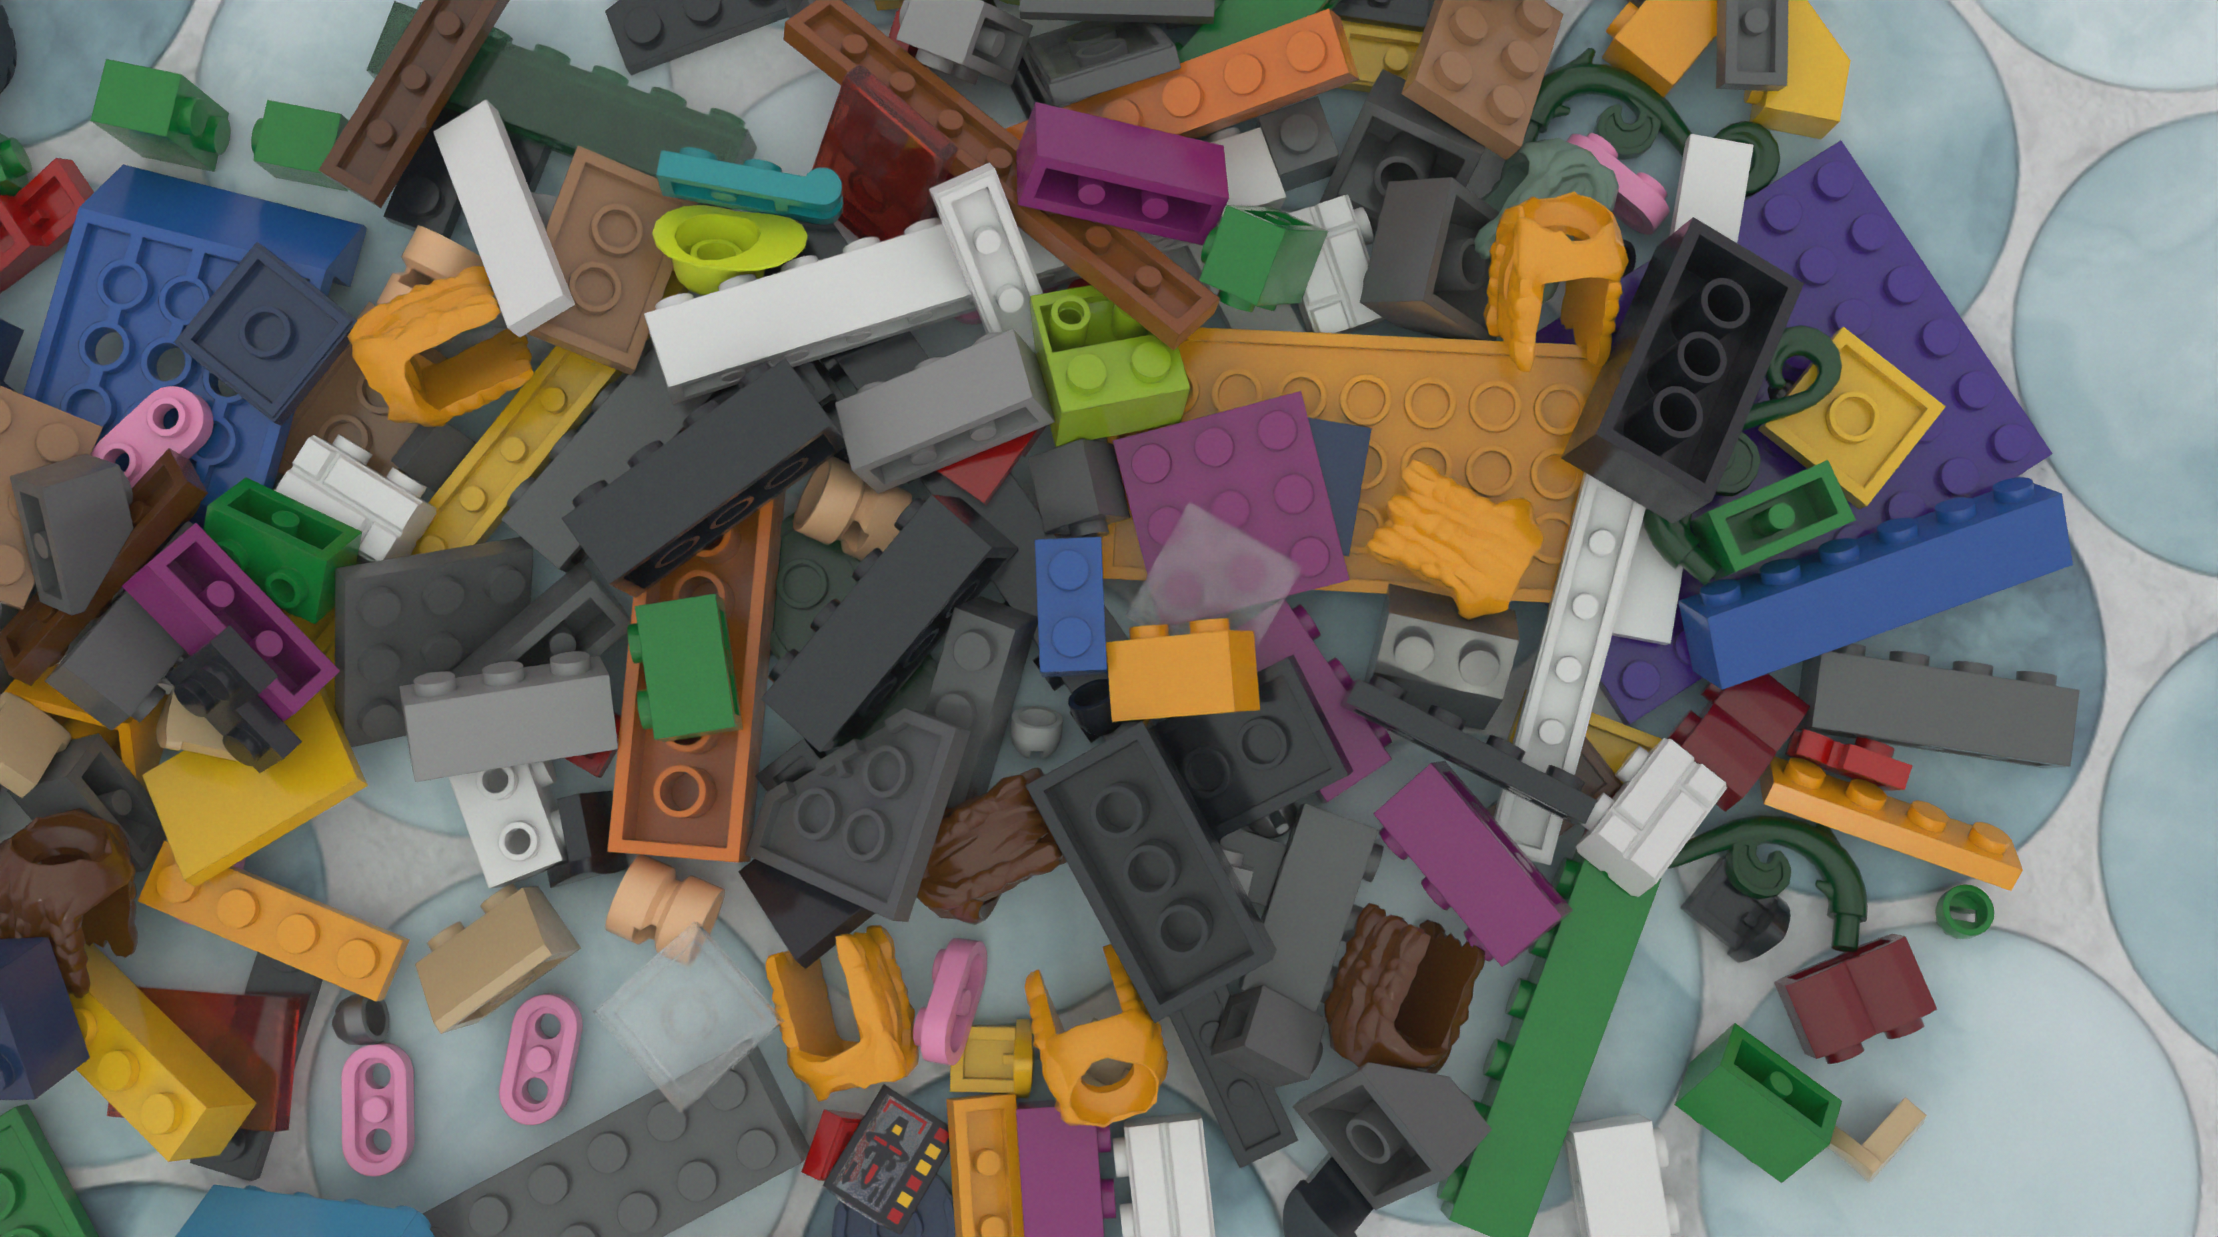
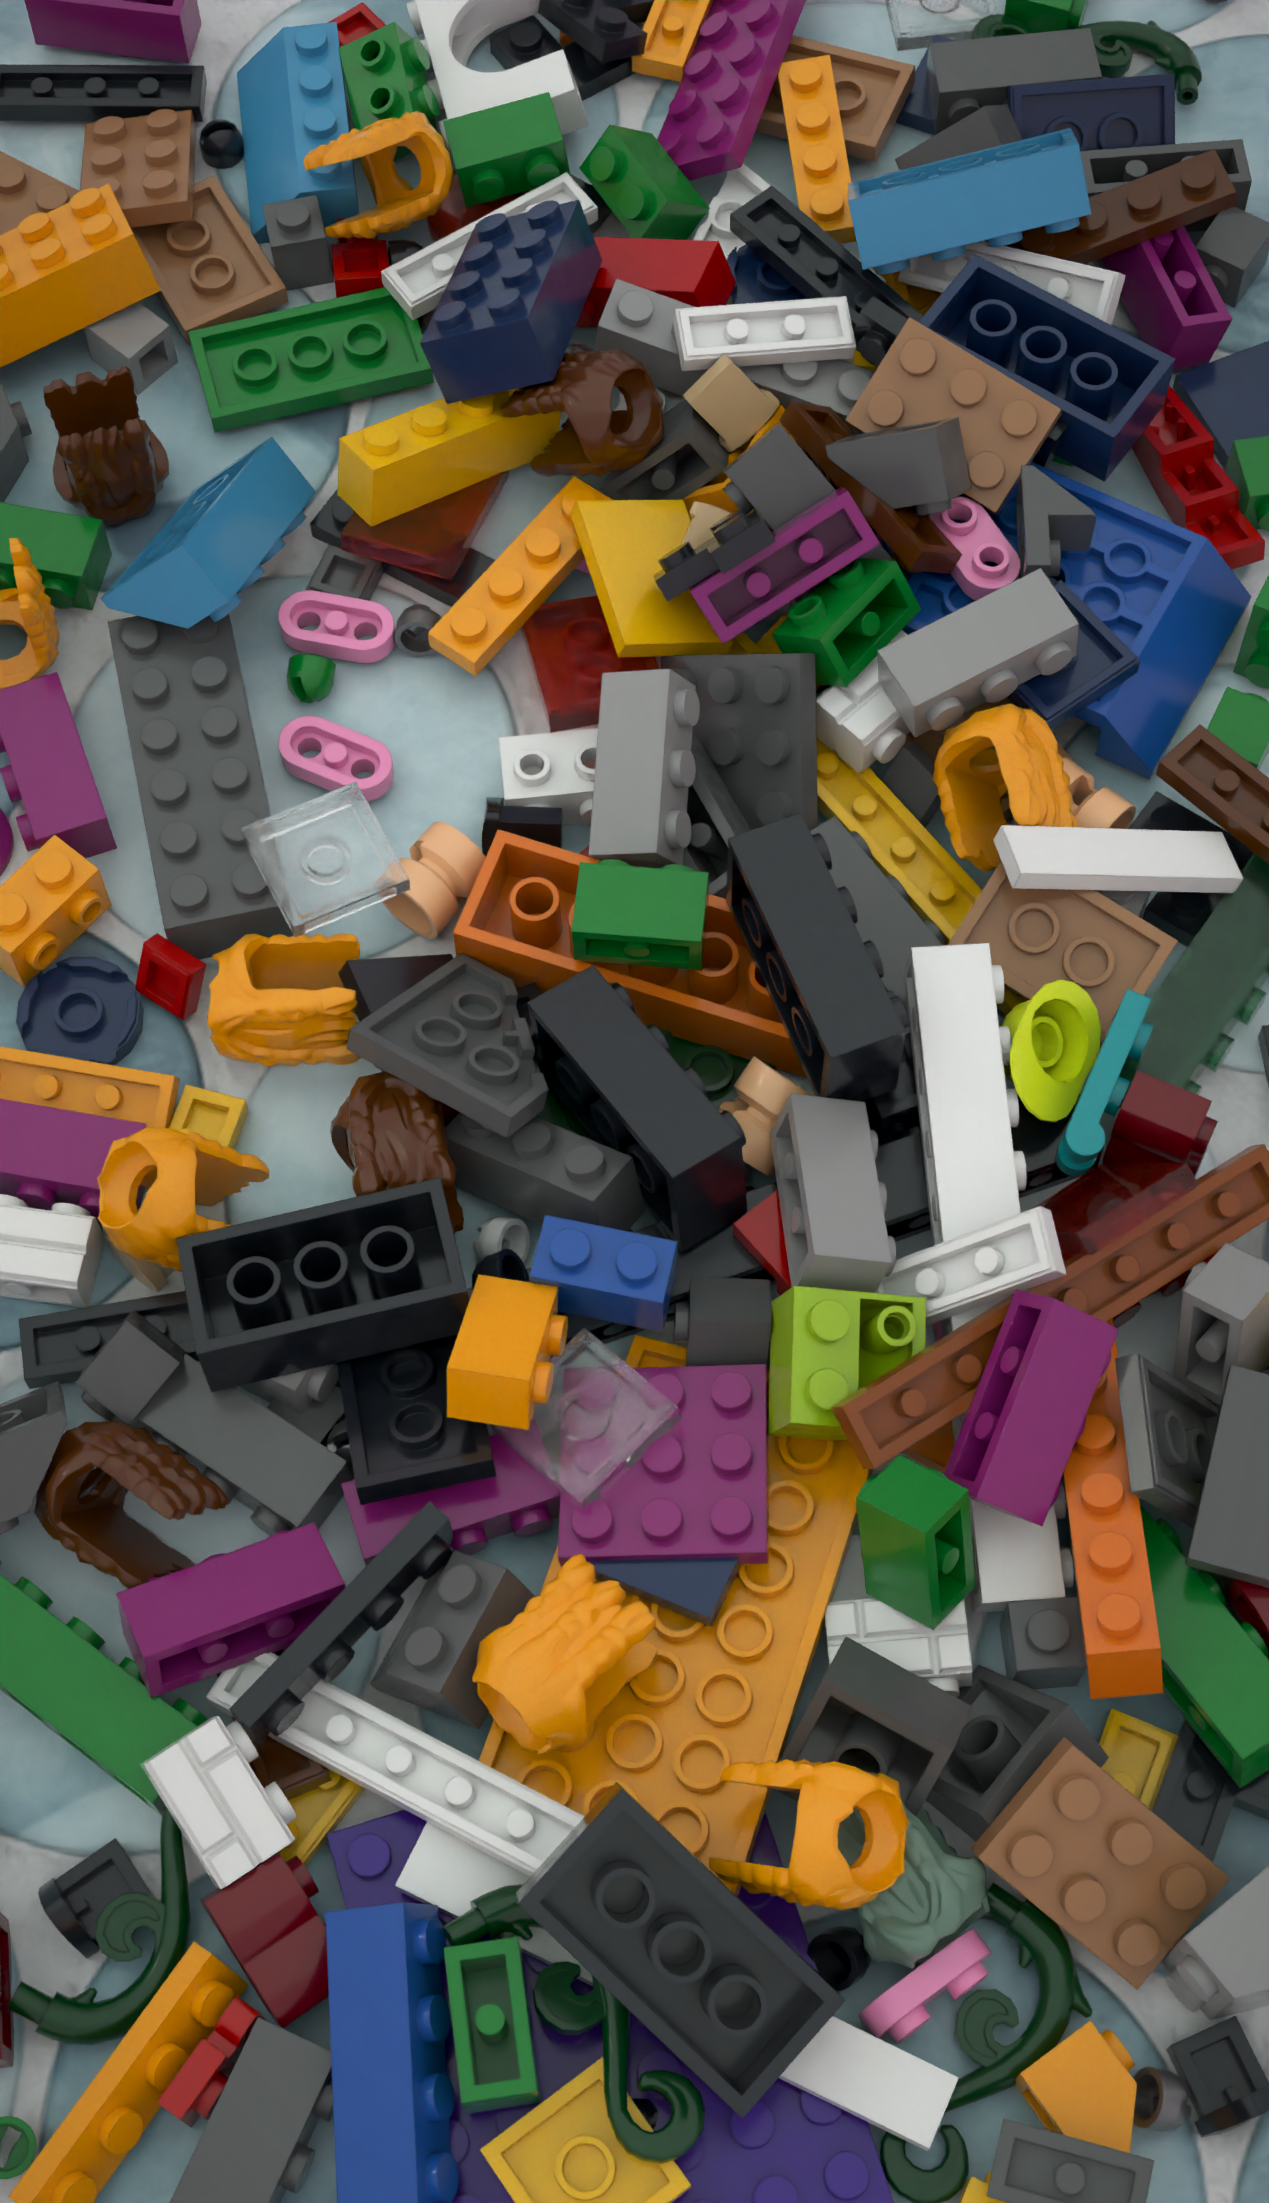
camera: 105 degrees right, 20 degrees down
tan slope [415,884,581,1034] -> none
piece [823,1084,950,1235] -> none
bright pink plate [913,938,987,1065] -> none
none -> green hinge [286,654,336,703]
none -> dark grey tile [305,545,384,601]
none -> clear red tile [520,595,659,733]
none -> light grey brick [877,568,1079,738]
none -> dark grey slope [1015,465,1096,579]
none -> dark red brick [1102,1070,1218,1192]

